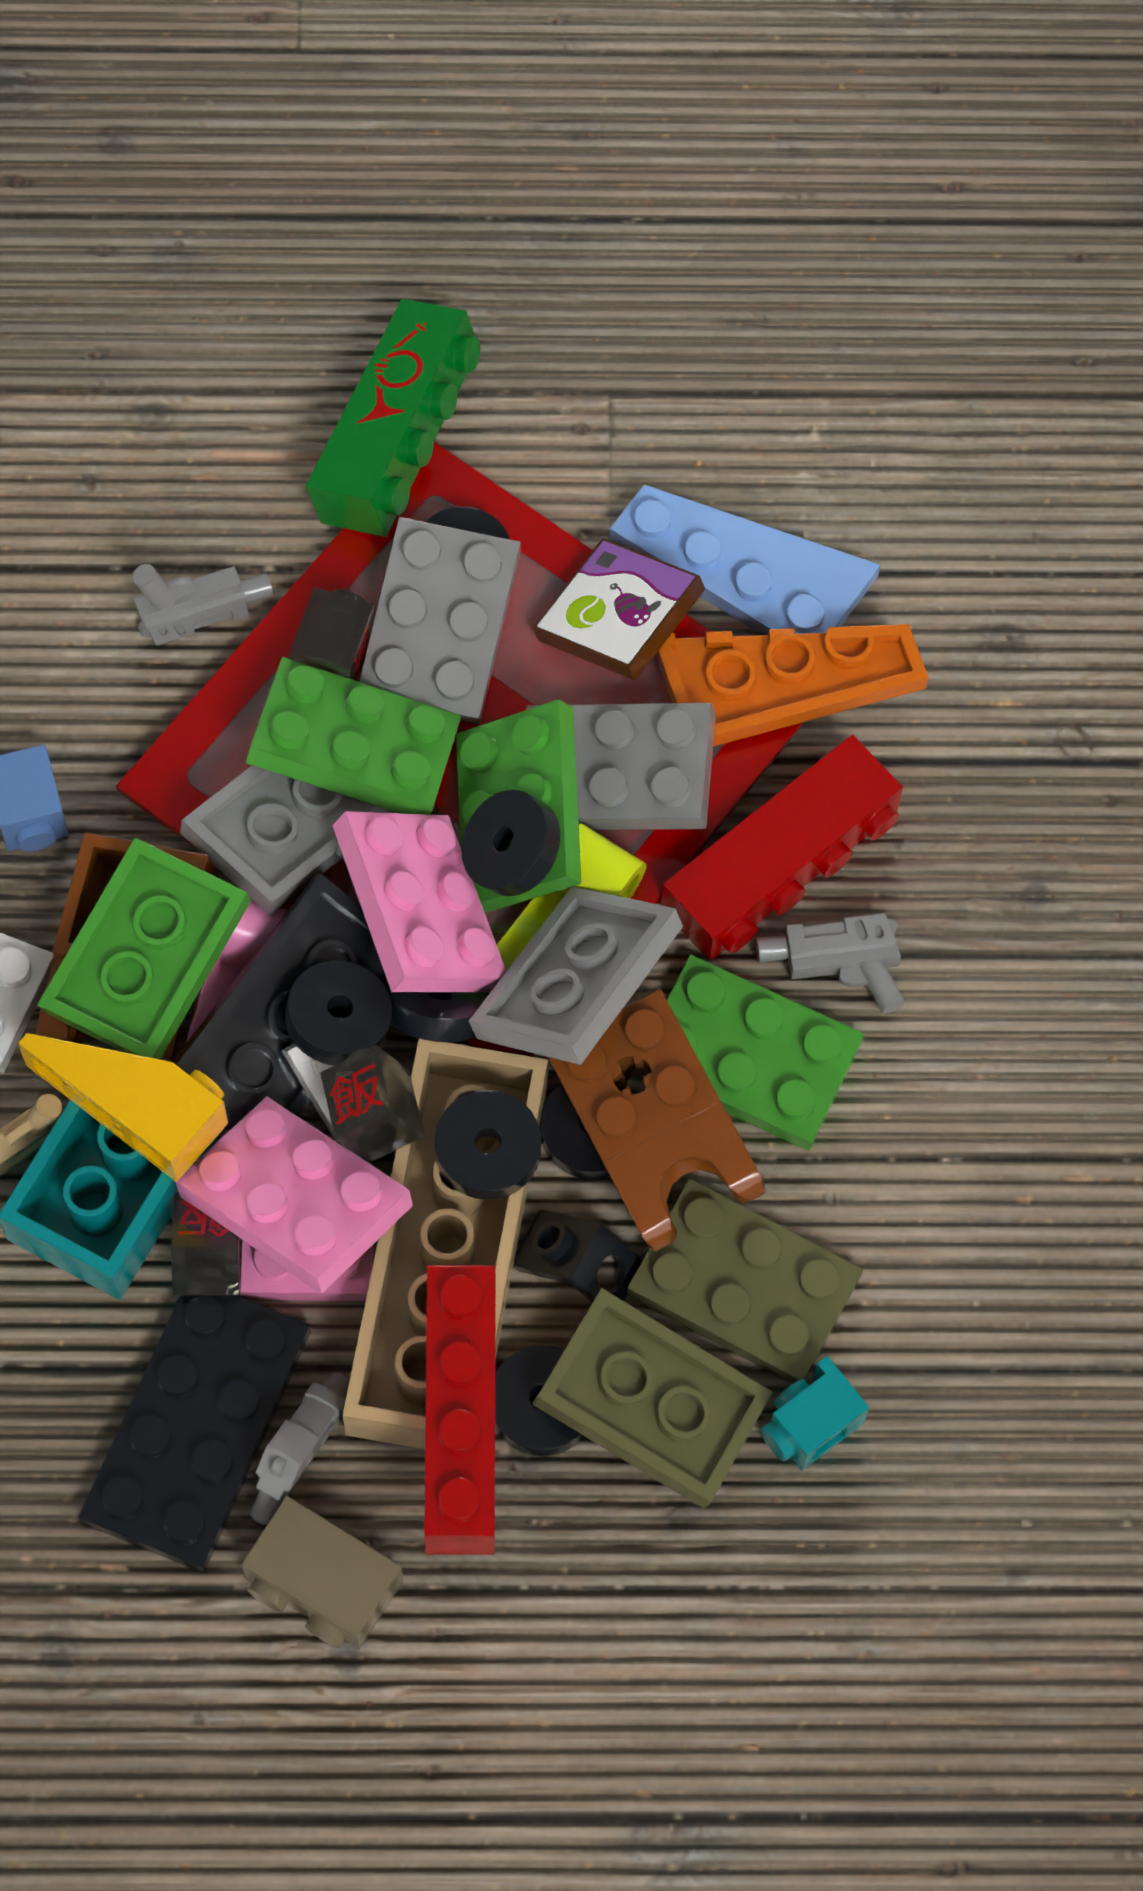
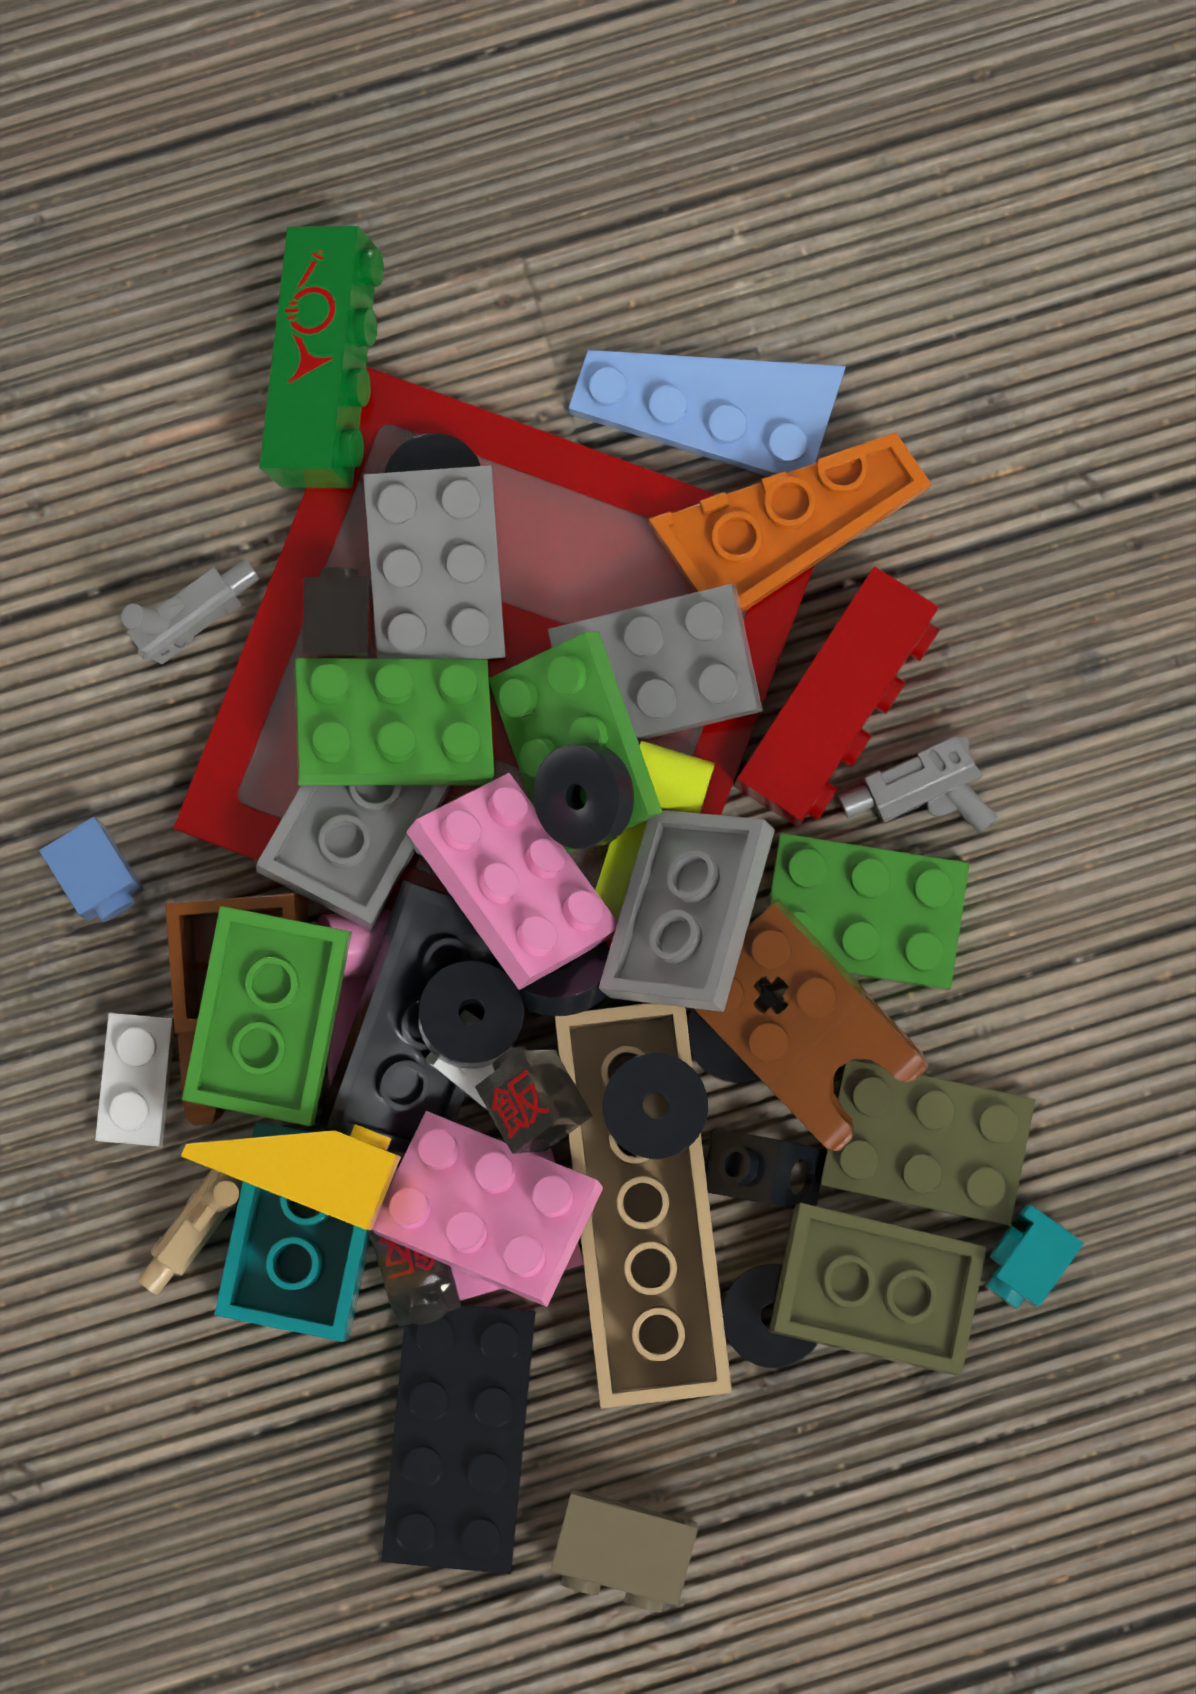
camera: 10 degrees left, 15 degrees up
light grey piece [250,1373,349,1525] -> none
red brick [424,1265,496,1555] -> none
tile [533,538,705,681] -> none

